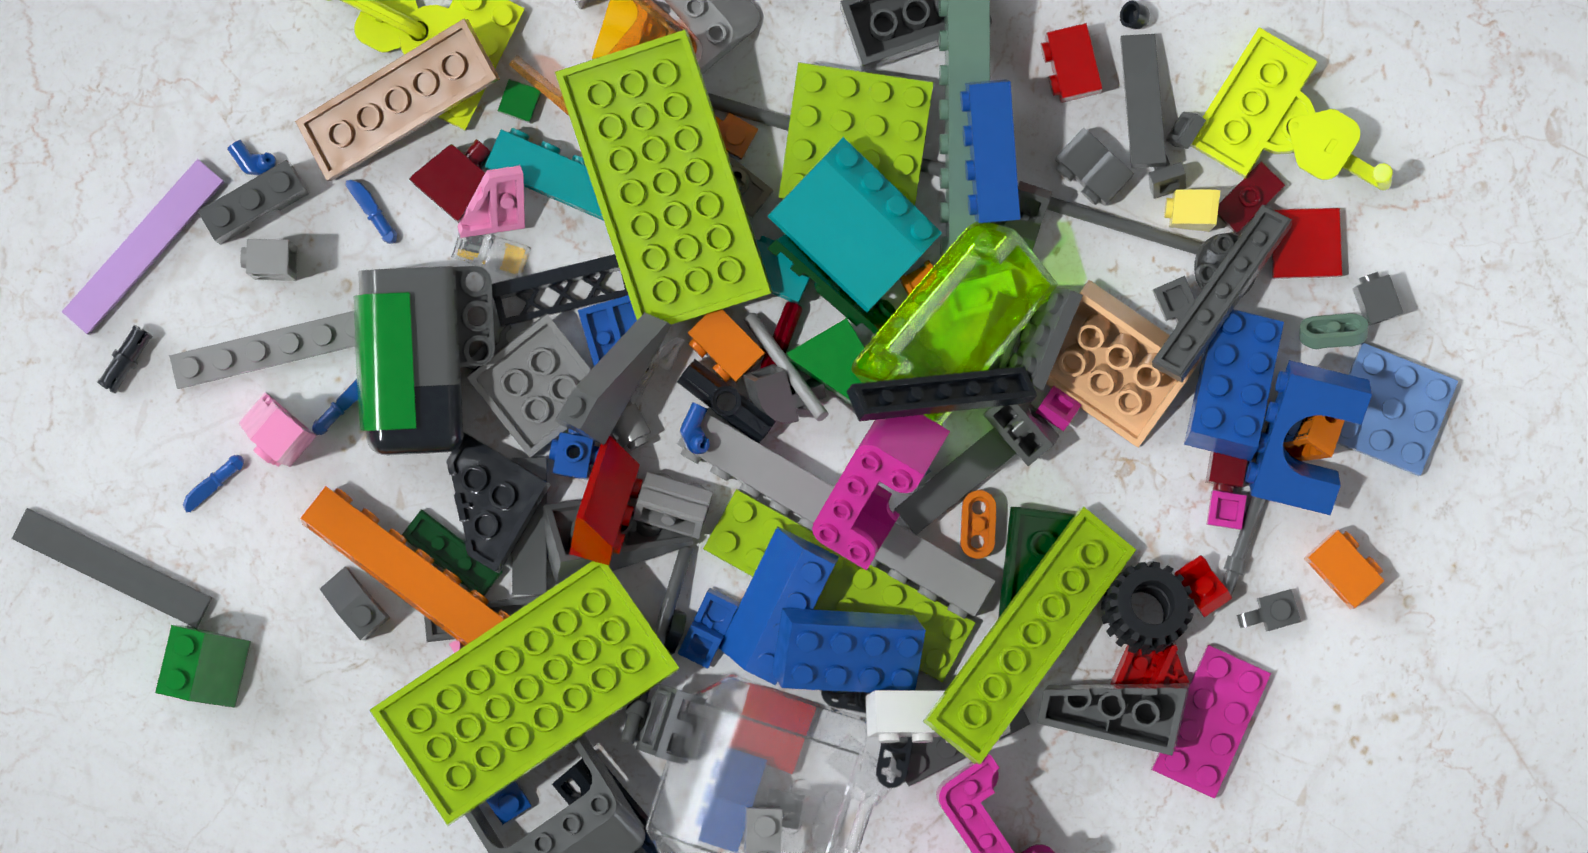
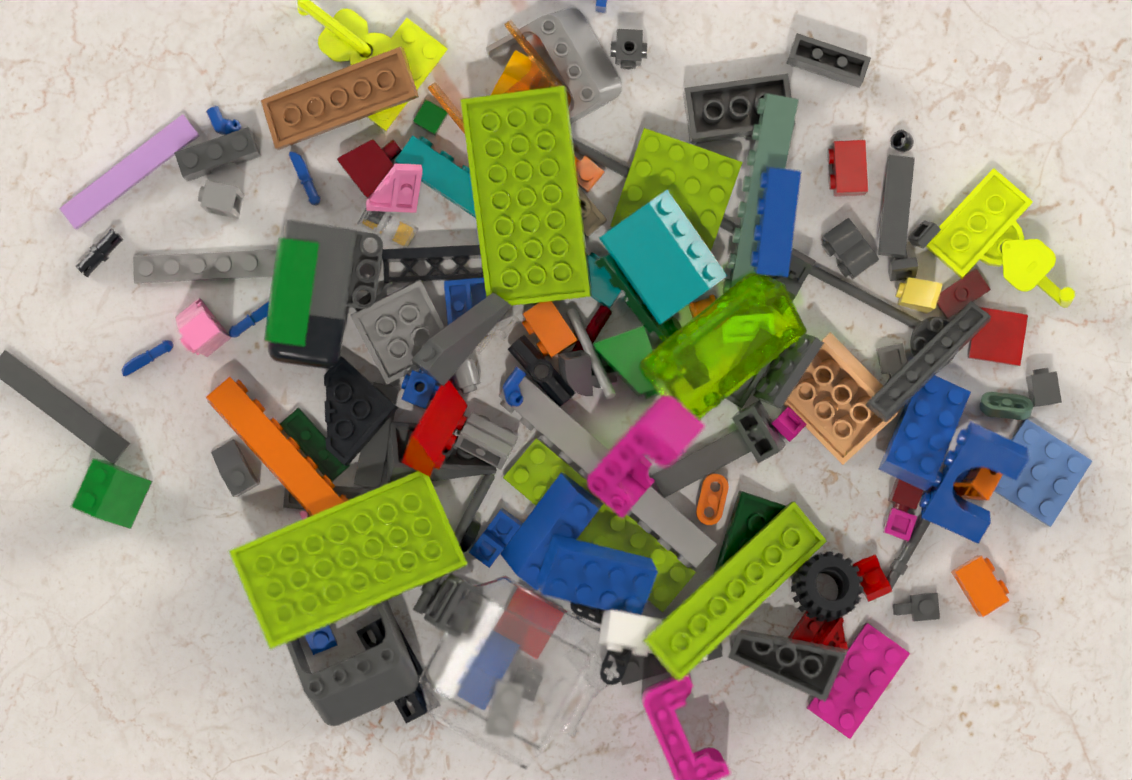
camera: 10 degrees right, 0 degrees up
black plate [846,366,1038,422] -> none

